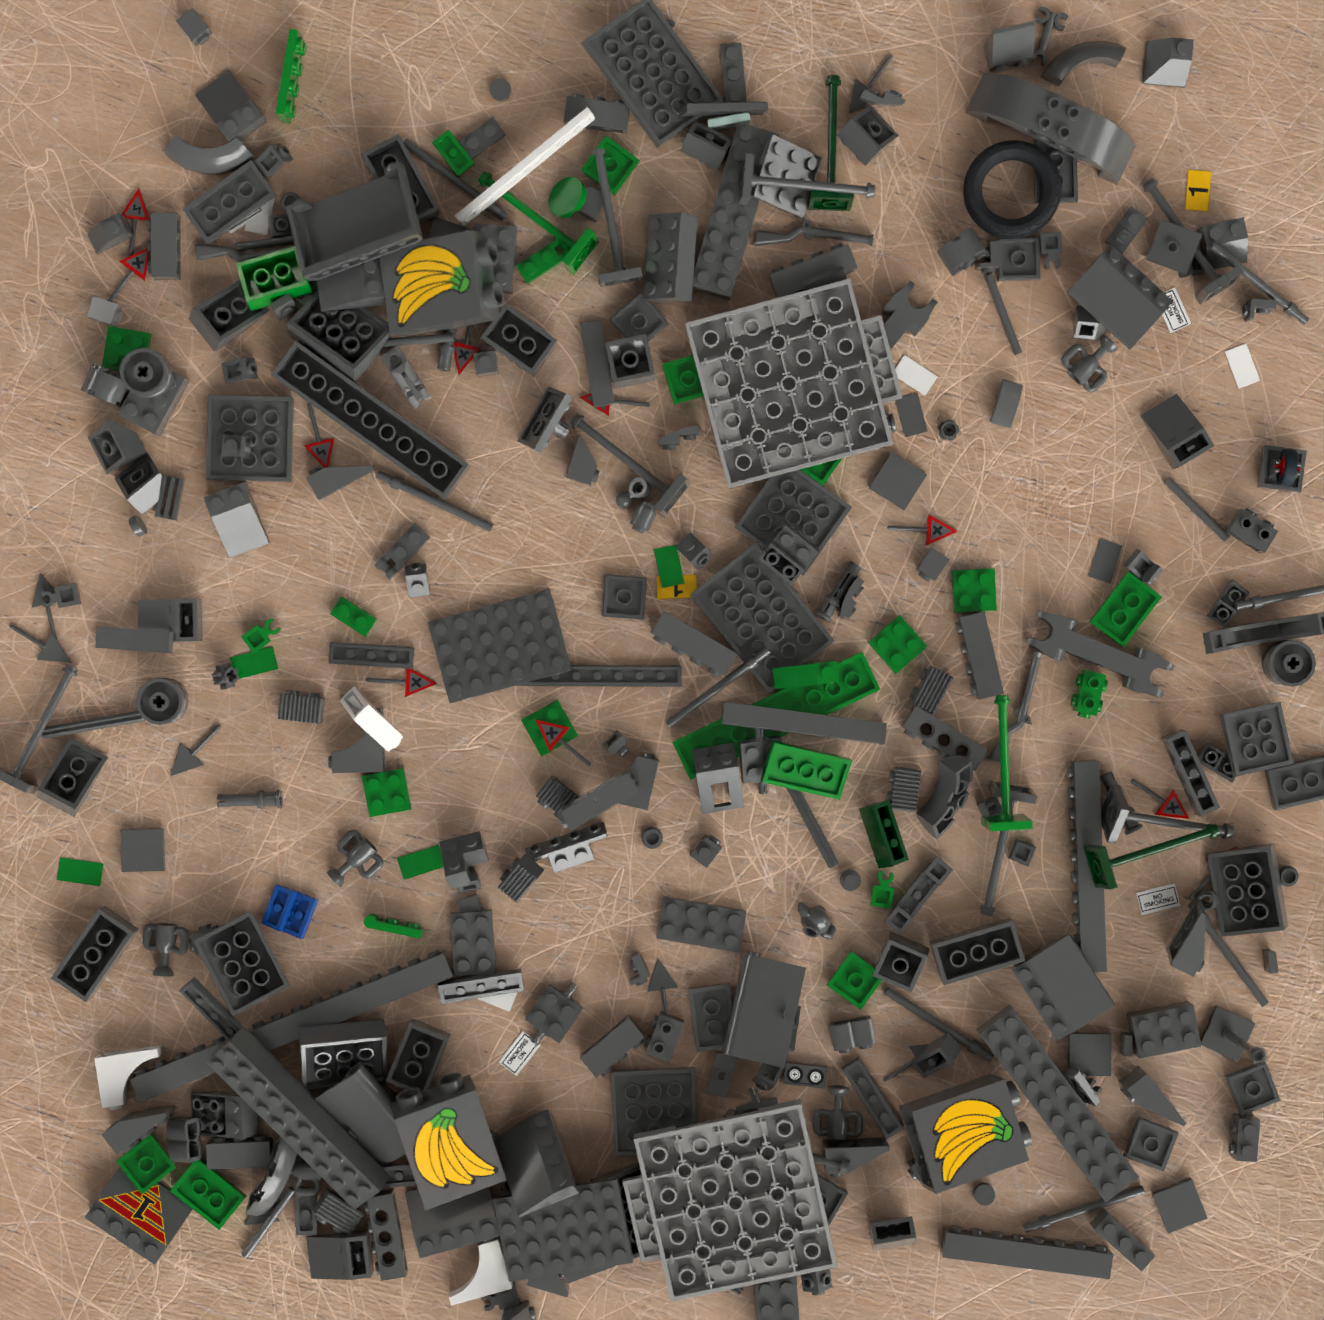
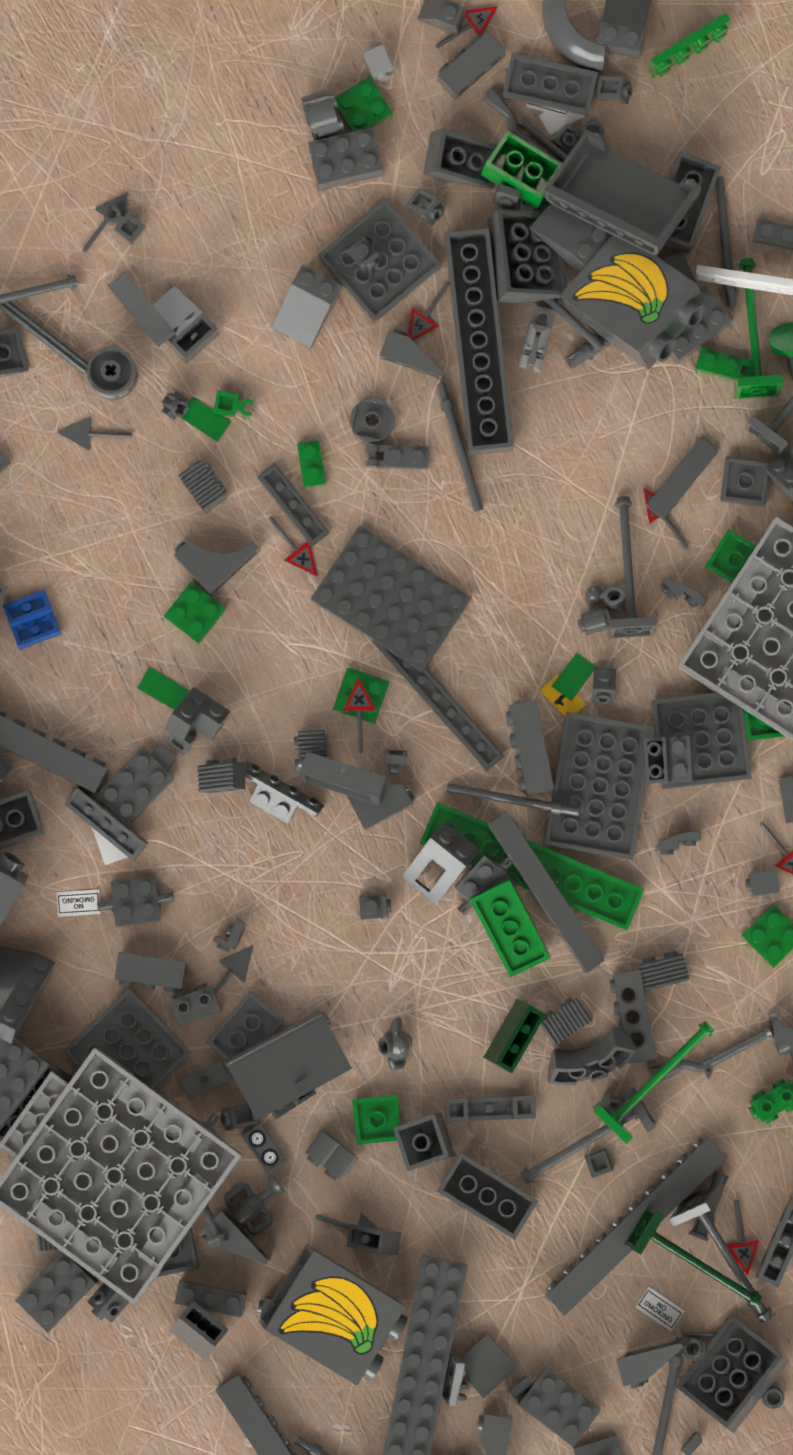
camera: 50 degrees right, 5 degrees down
dark grey piece [10,625,71,663] -> none
dark grey slope [88,420,146,474] -> none
piece [107,248,150,302] -> none
dark grey slope [114,452,162,514] -> none
dark grey wheel [120,348,173,398] -> none
dark grey tile [129,515,147,537] -> none
dark grey tile [155,475,185,521] -> none
dark grey pin [217,790,283,809] -> none
dark grey piece [327,830,384,887] -> none
white arch [340,686,403,752] -> none
green plate [364,913,424,939] -> none
bracket [405,563,430,598] -> none
green plate [432,129,475,177] -> none
piece [454,325,481,375] -> none
dark grey brick [473,351,499,377] -> none
dark grey brick [481,303,558,377] -> none
dark grey plate [518,387,572,453] -> none
dark grey slope [566,437,600,486] -> none
dark grey tile [602,574,647,620] -> none
dark grey slope [605,334,655,389] -> none
dark grey tile [642,827,663,849] -> none
dark grey plate [657,896,747,953] -> none
green slope [772,660,839,689] -> none
dark grey axle [787,788,839,868] -> none
dark grey pin [814,561,861,623] -> none
dark grey plate [840,870,861,891] -> none
dark grey tile [841,1057,904,1140] -> none
green plate [867,615,927,674] -> none
green plate [870,870,895,909] -> none
dark grey bar [884,987,994,1062] -> none
dark grey brick [955,611,1004,700] -> none
dark grey tile [973,1183,995,1205] -> none
dark grey slope [1012,933,1115,1040] -> none
none -> dark grey brick [174,1280,247,1318]
none -> dark grey plate [350,398,394,443]

